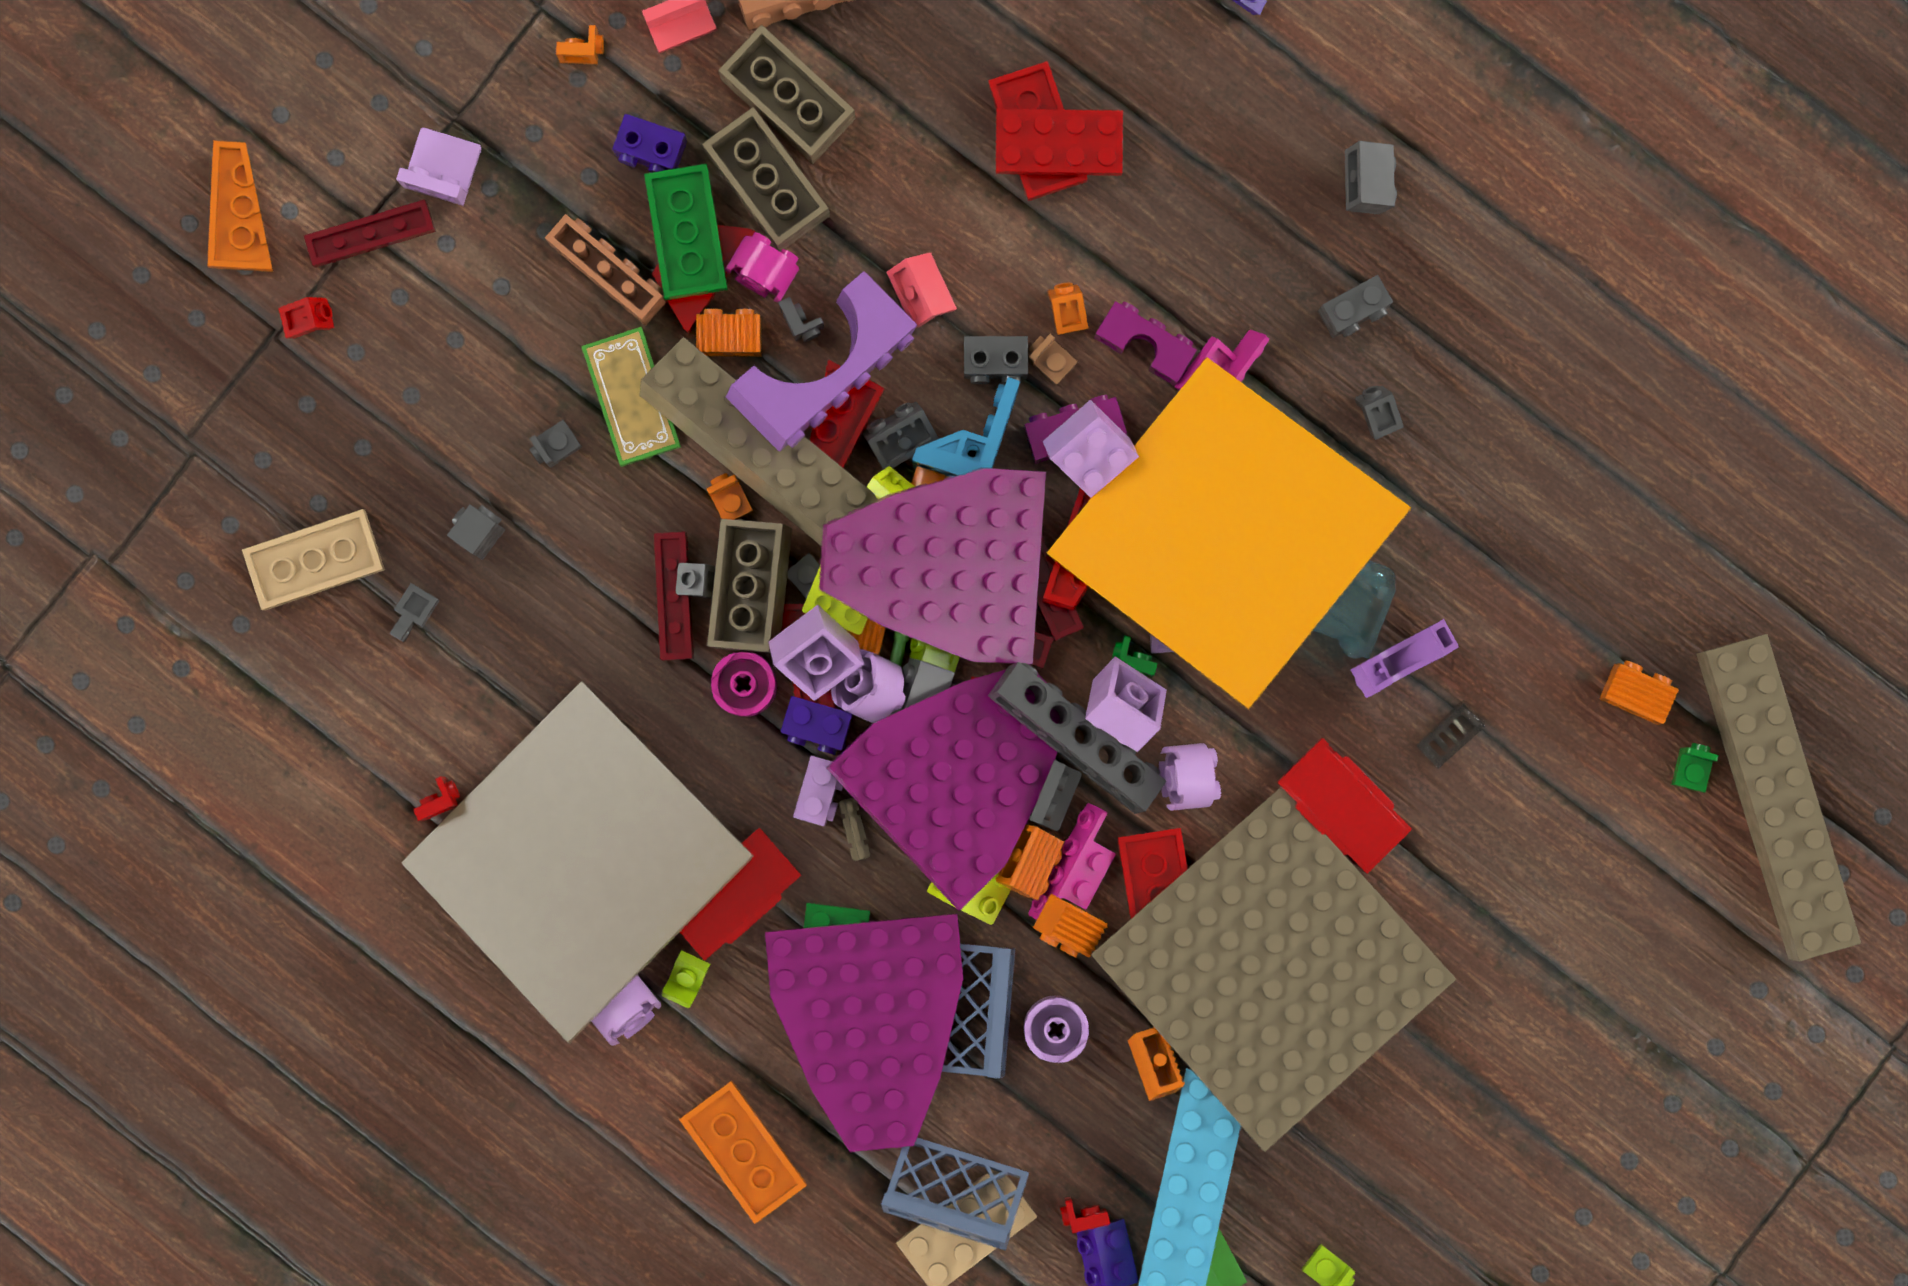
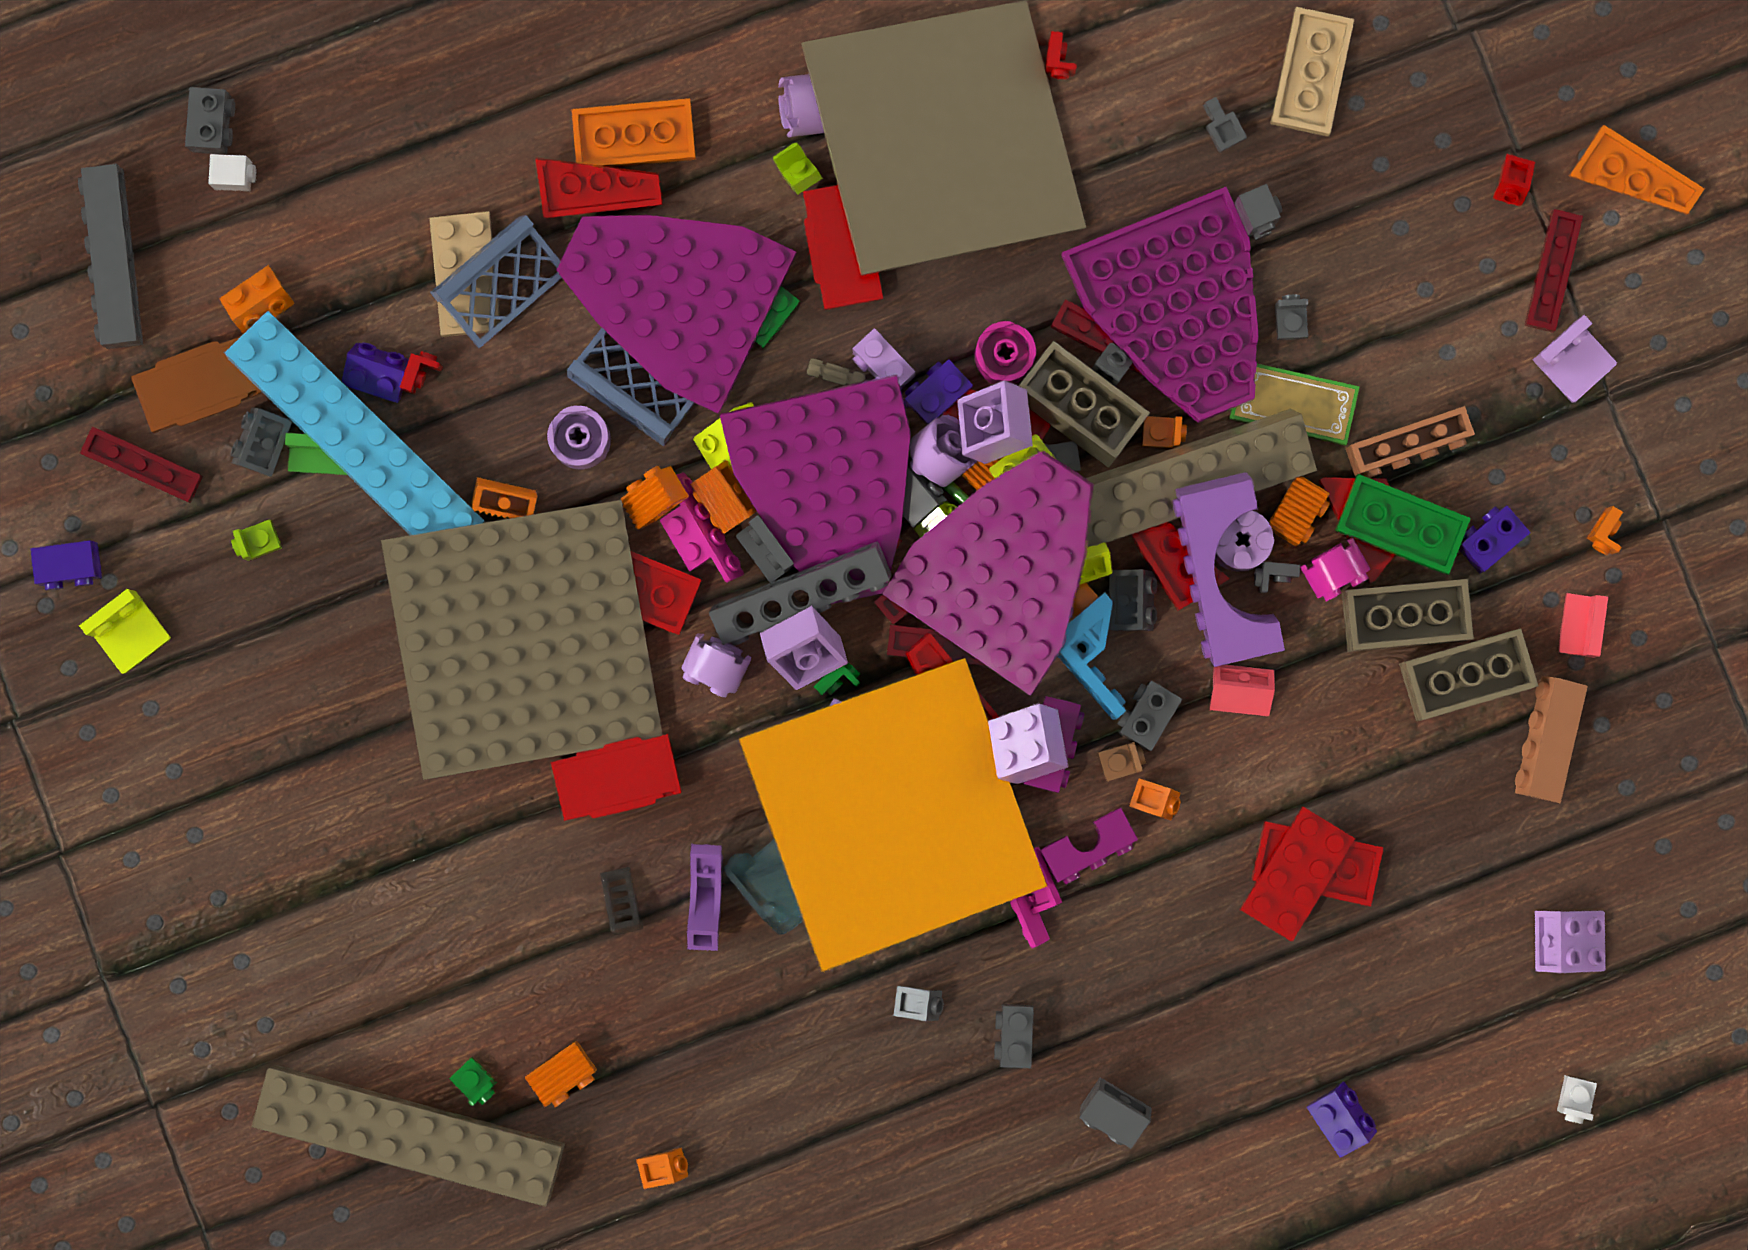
camera: 125 degrees right, 0 degrees up
none -> red wing [535,157,662,218]
none -> orange bracket [636,1147,688,1189]
none -> magenta wing [1061,187,1258,423]
none -> lavender brick [1215,510,1274,571]

